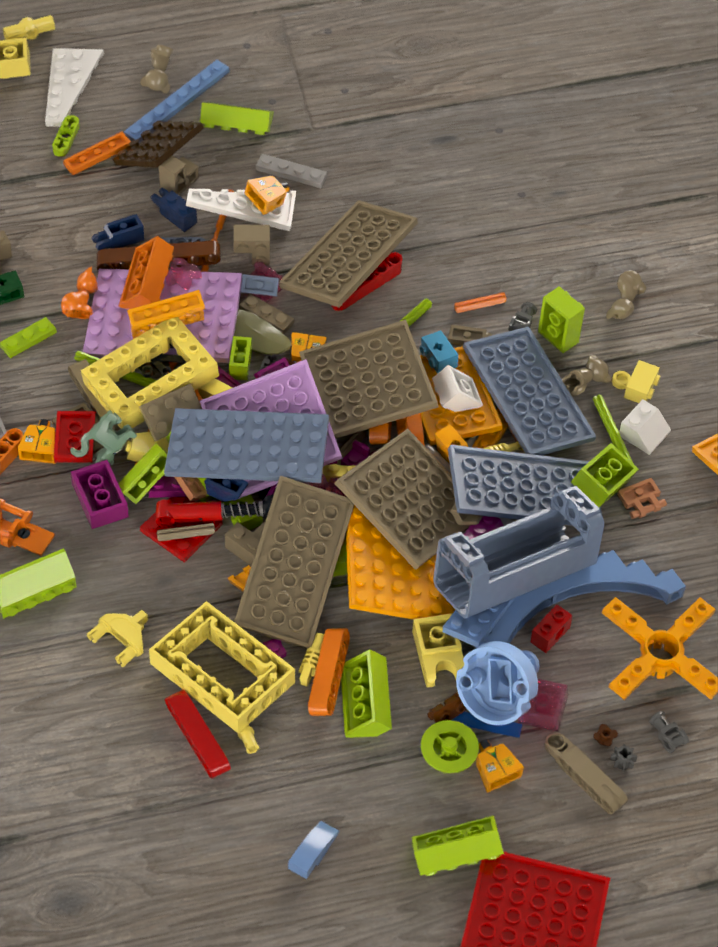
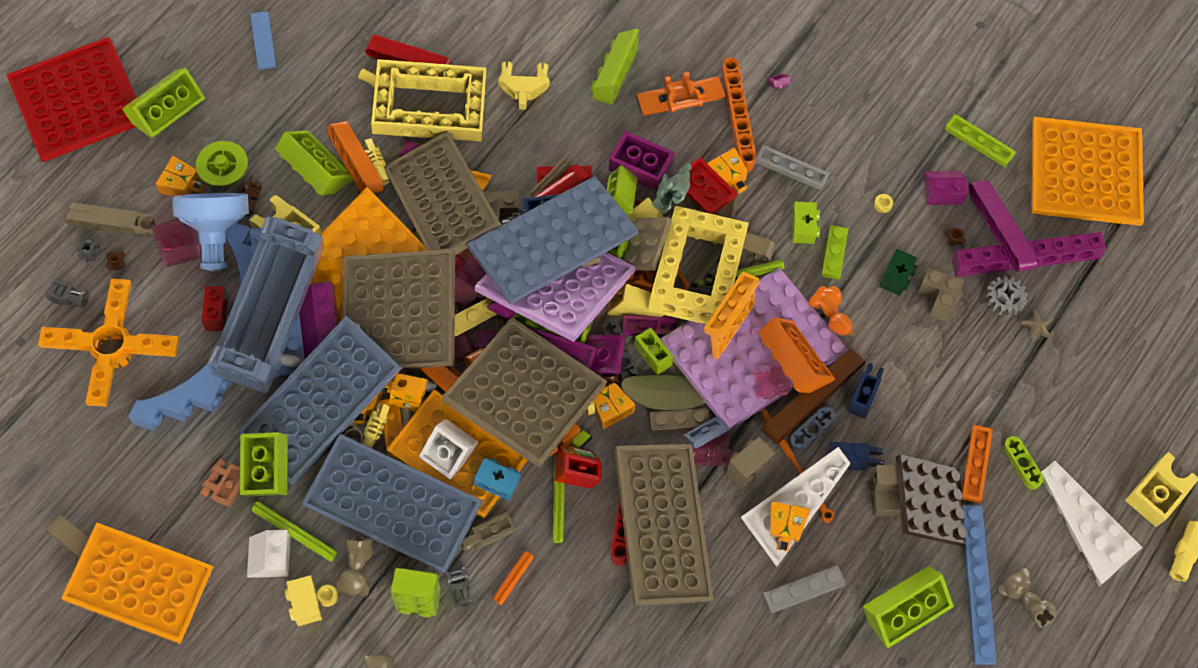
camera: 140 degrees right, 10 degrees up
none -> red slope [555,444,602,489]
none -> lime brick [792,201,820,244]

